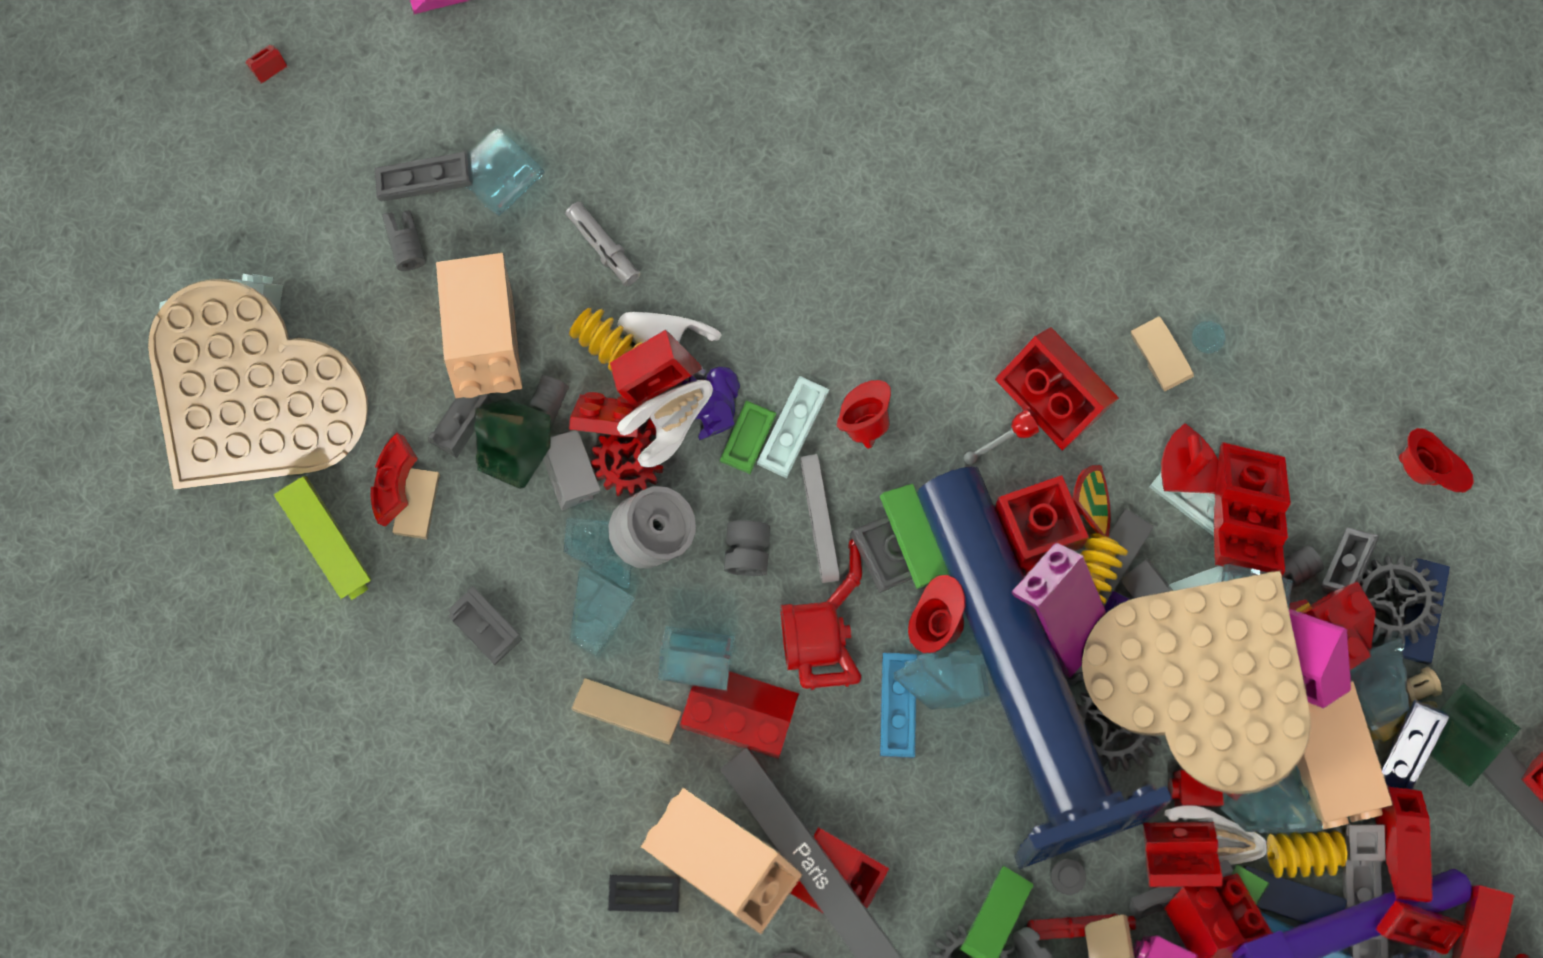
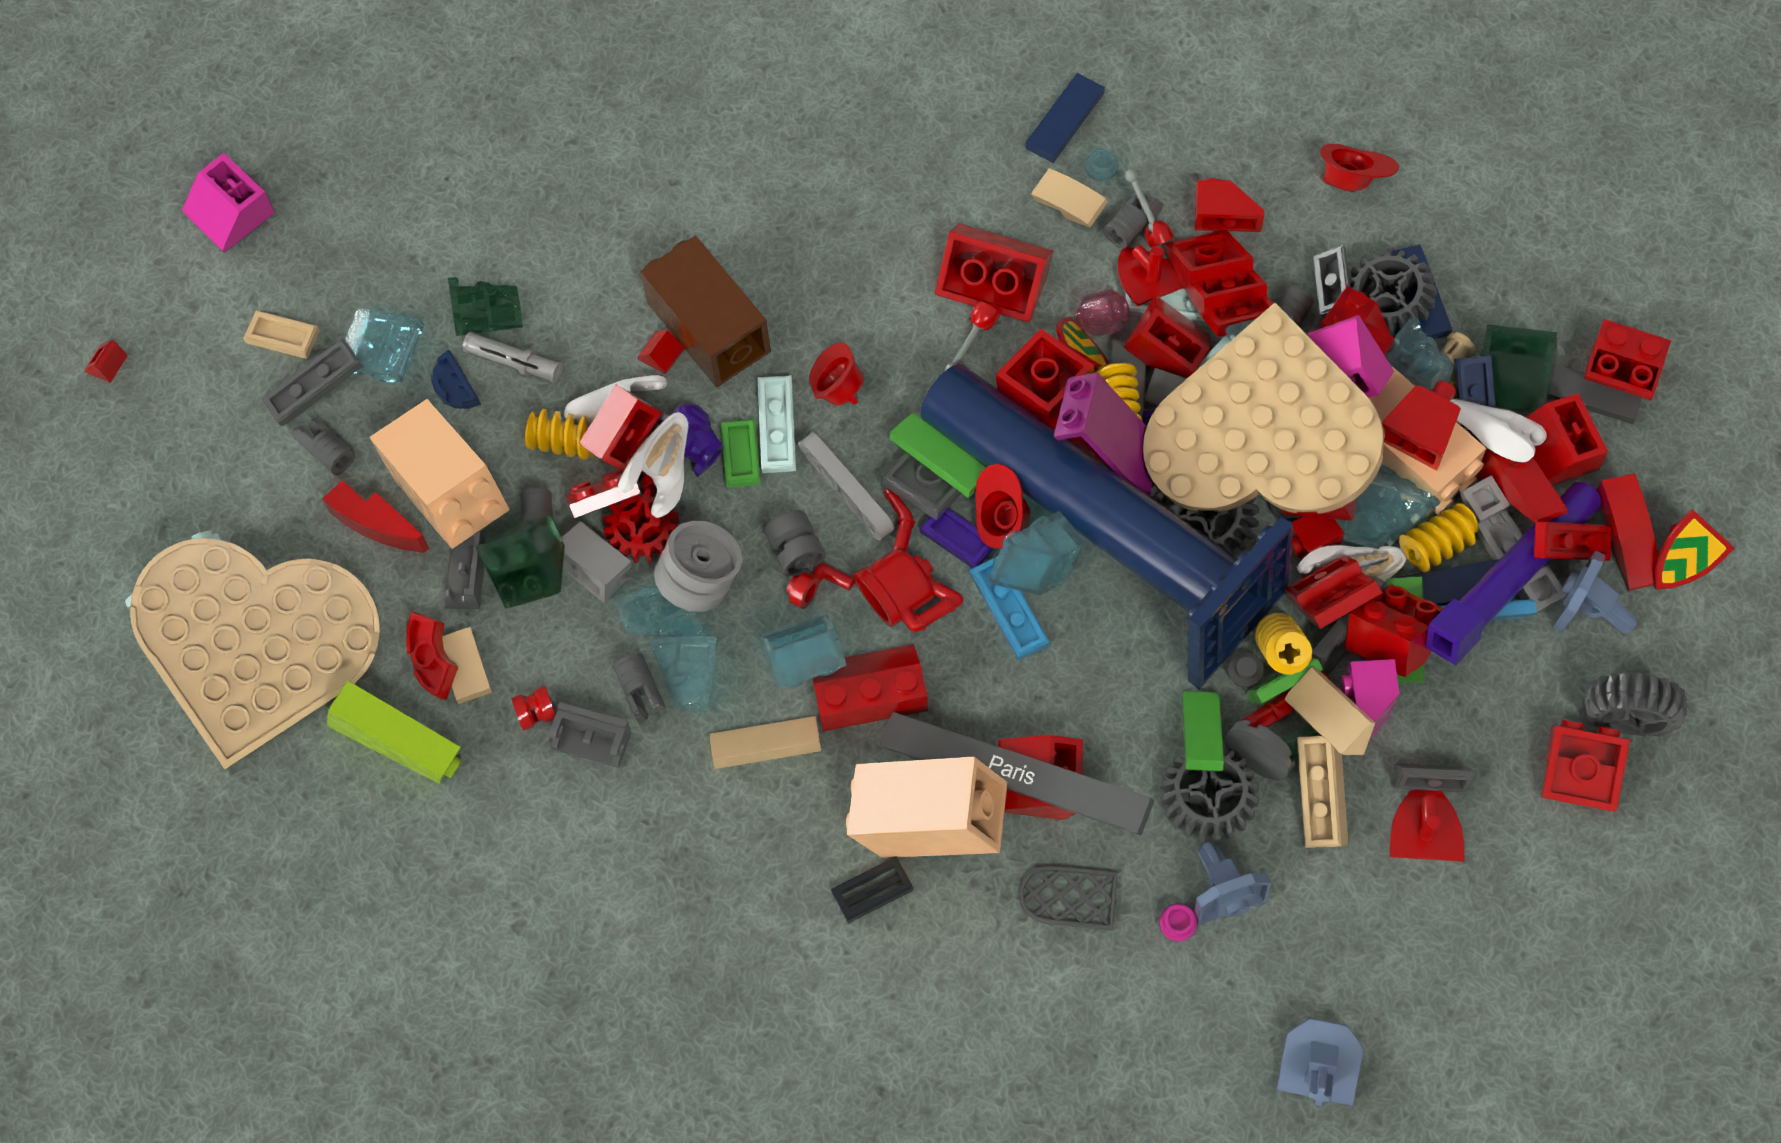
camera: 20 degrees left, 10 degrees down
none -> tan tile [243,310,320,359]
none -> red slope [322,480,429,553]
none -> dark blue tile [431,350,481,409]
none -> clear green slope [448,277,523,336]
none -> red wheel [511,686,556,731]
none -> dark grey hinge [613,653,666,724]
none -> red slope [637,329,684,374]
none -> reddish brown brick [640,235,771,388]
none -> red plate [787,563,855,609]
none -> dark purple tile [920,508,994,568]
none -> dark blue tile [1026,73,1105,163]
none -> clear pink head [1077,290,1130,336]
none -> dark grey hinge [1104,194,1164,249]
none -> red slope [1123,295,1210,379]
none -> hinge [1125,169,1174,248]
none -> red slope [1195,178,1264,232]
none -> bright green tile [1246,658,1323,705]
none -> yellow piece [1255,612,1312,675]
none -> red torso [1382,381,1461,471]
none -> white animal [1451,399,1547,462]
none -> red slope [1526,393,1608,486]

